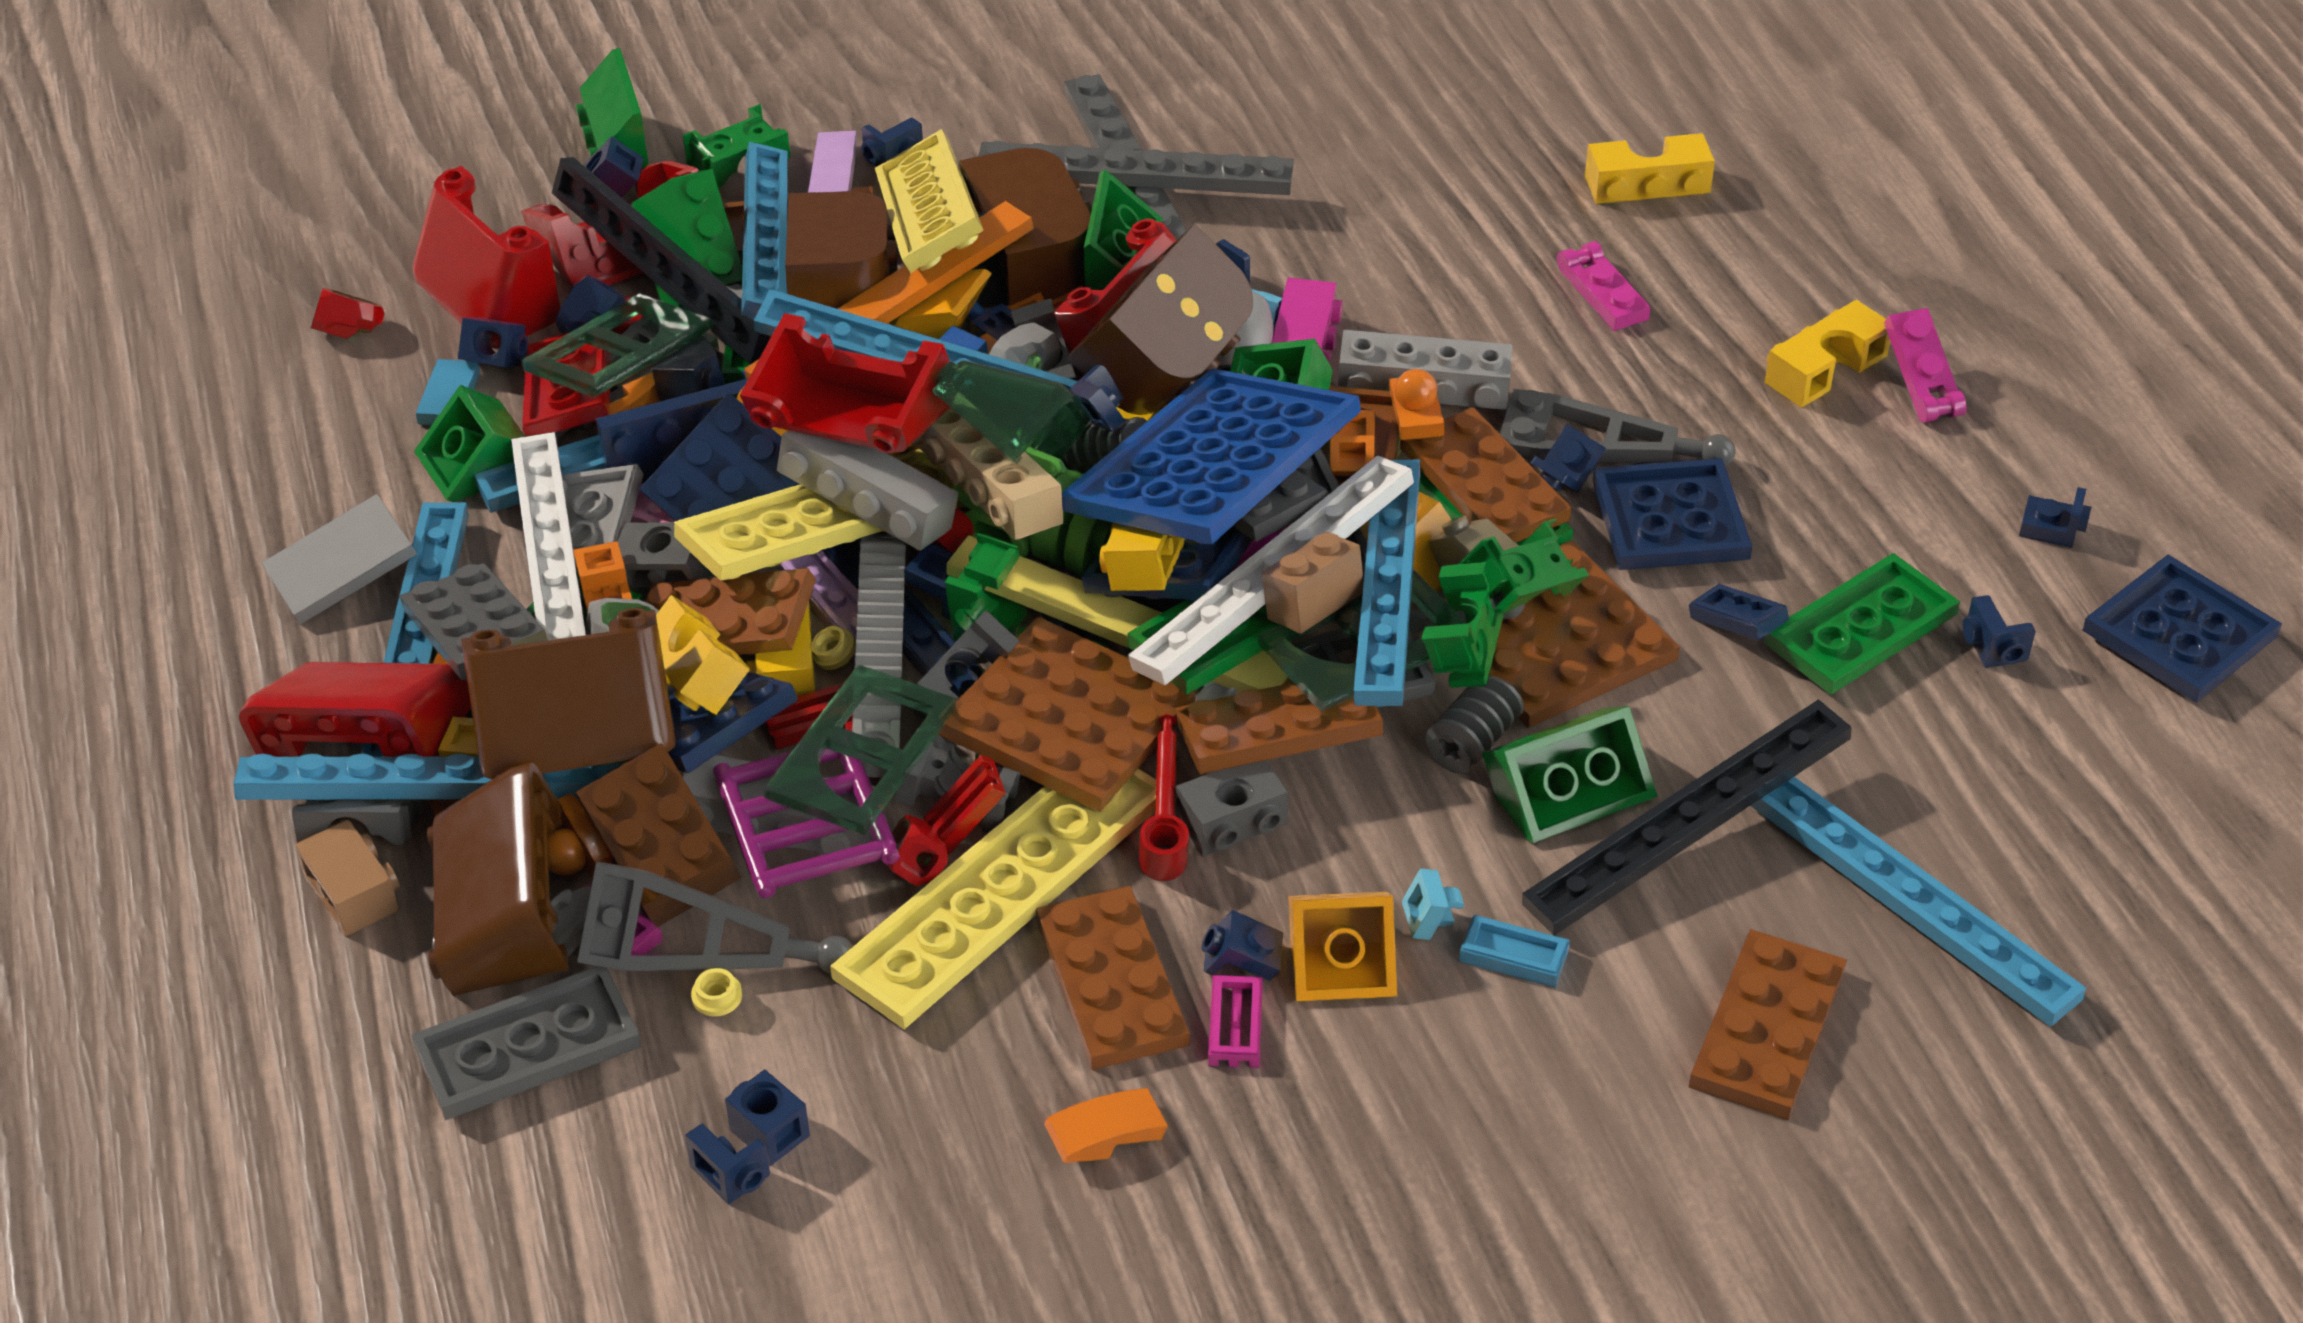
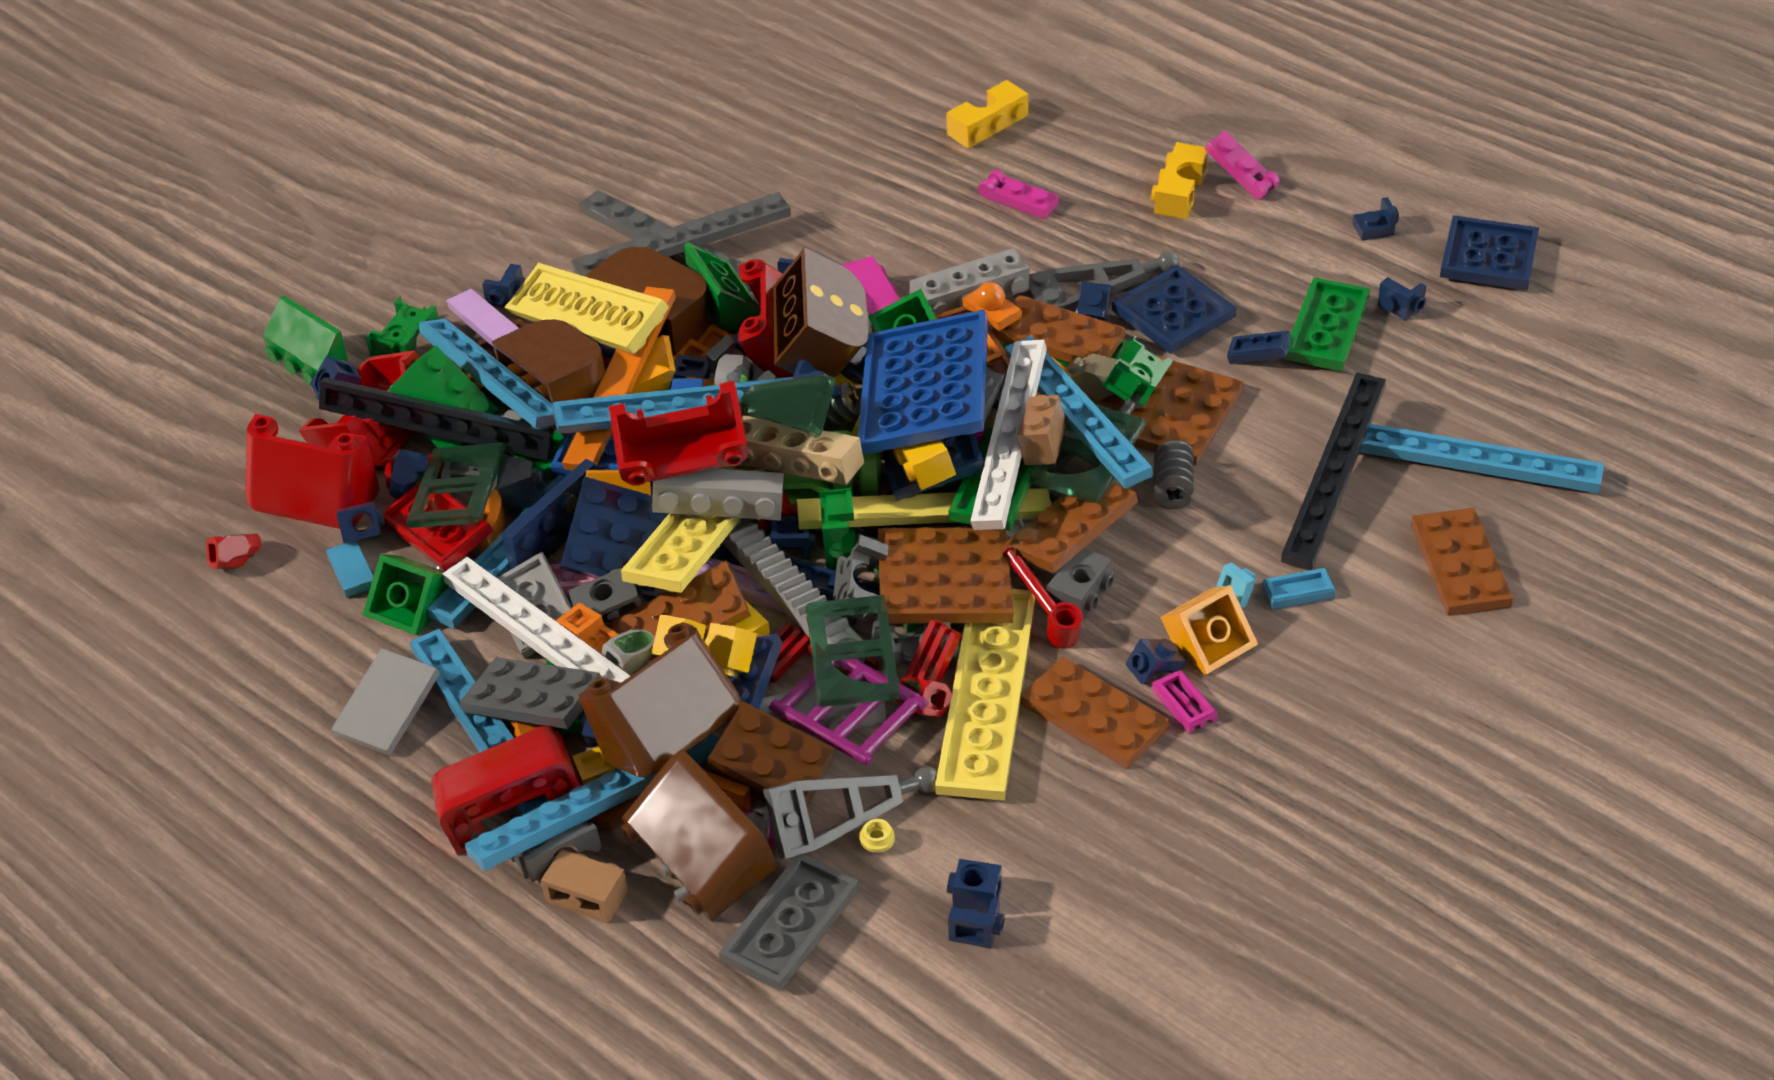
camera: 30 degrees left, 0 degrees up
light yellow plate [812,626,856,670] -> none
orange slope [1044,1088,1168,1163] -> none
green piece [1422,562,1504,688] -> none
green slope [1482,706,1658,843] -> none

